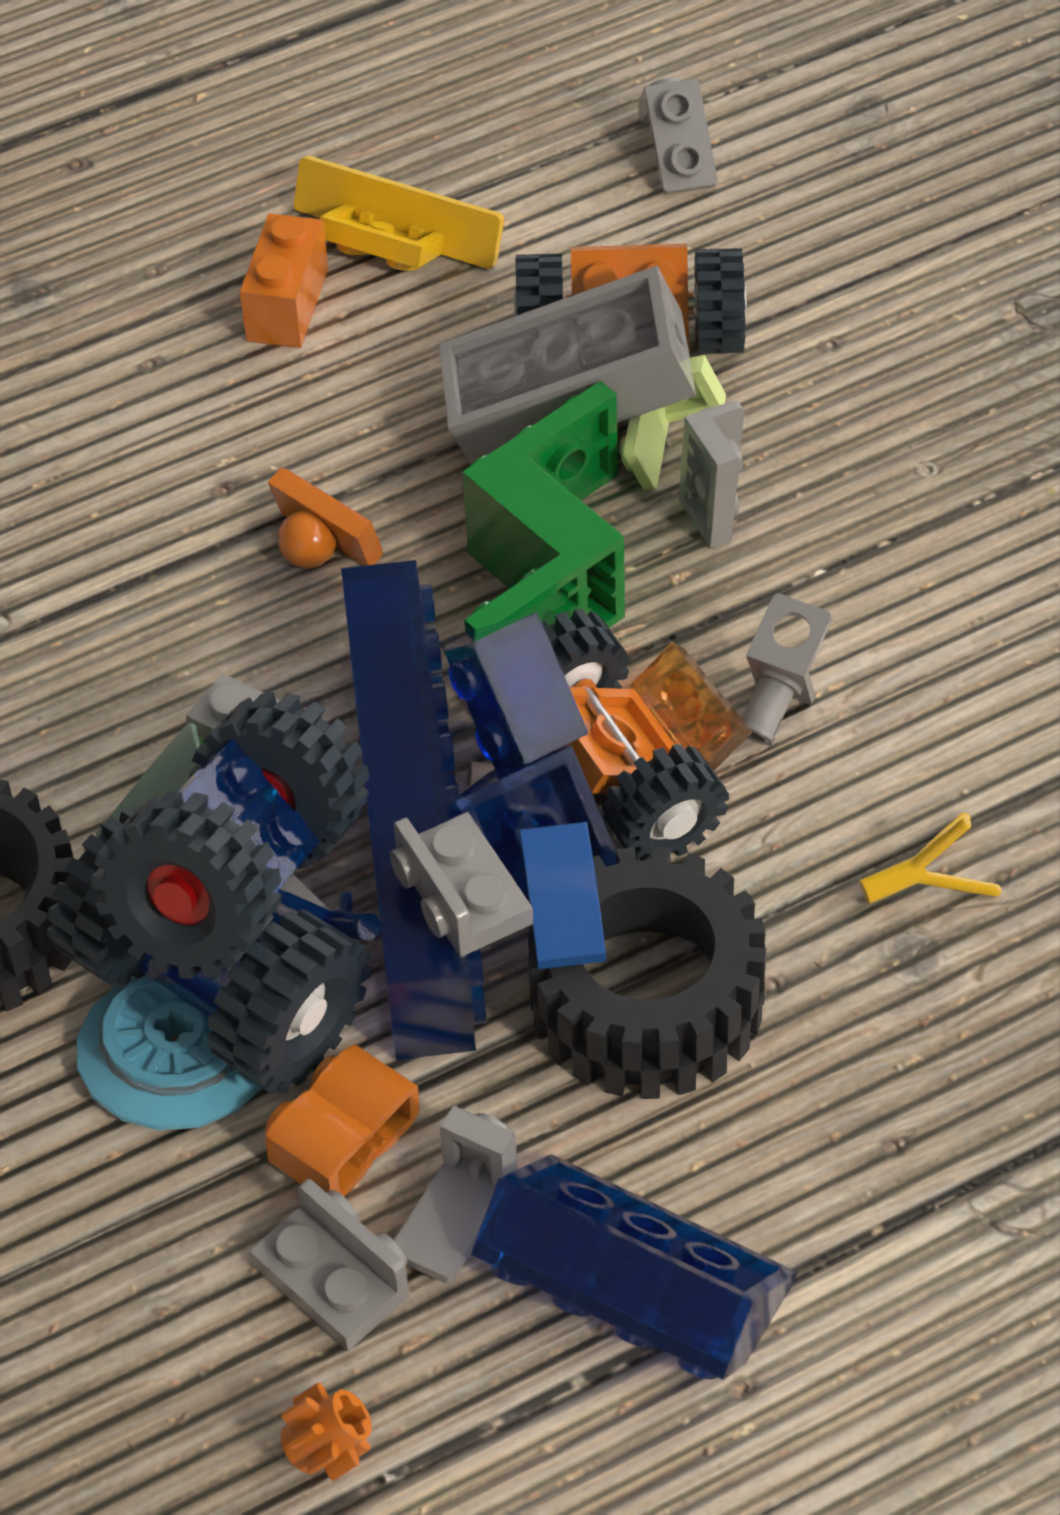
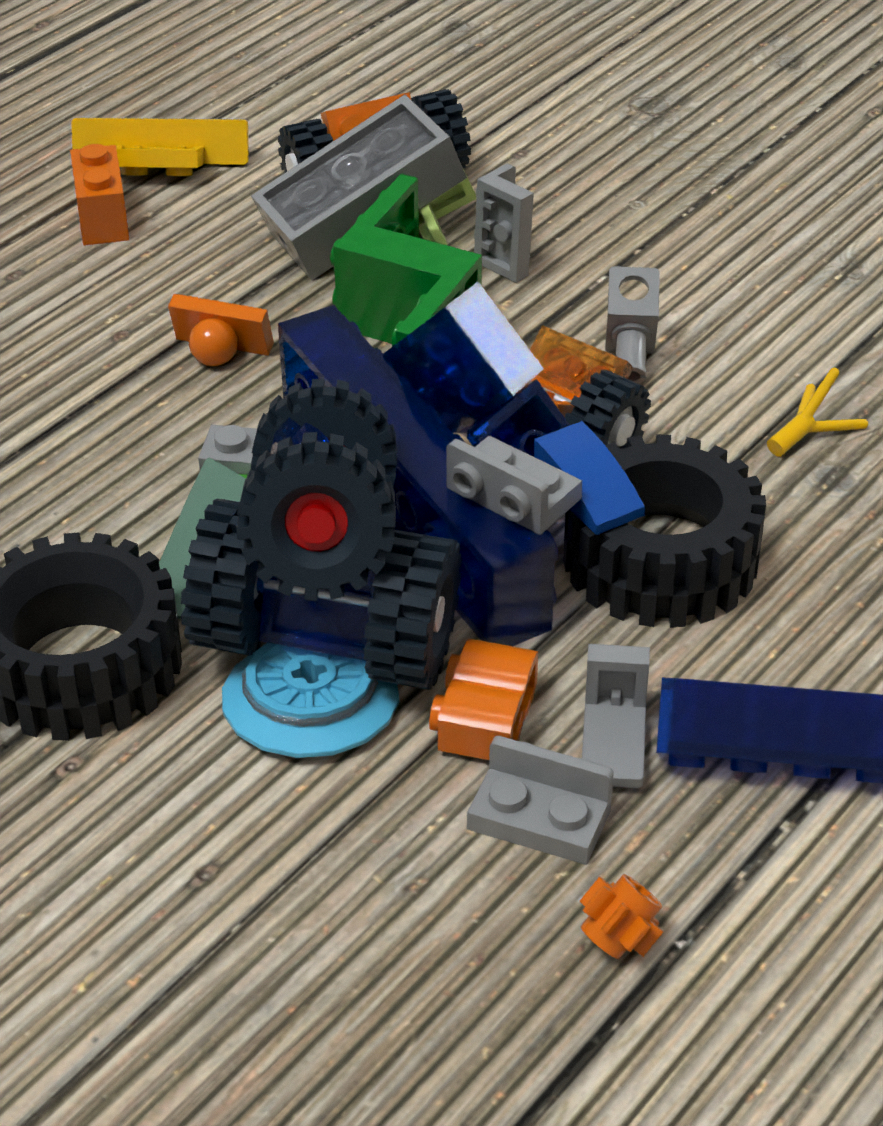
camera: 25 degrees left, 10 degrees down
light grey bracket [638,77,718,194] -> none

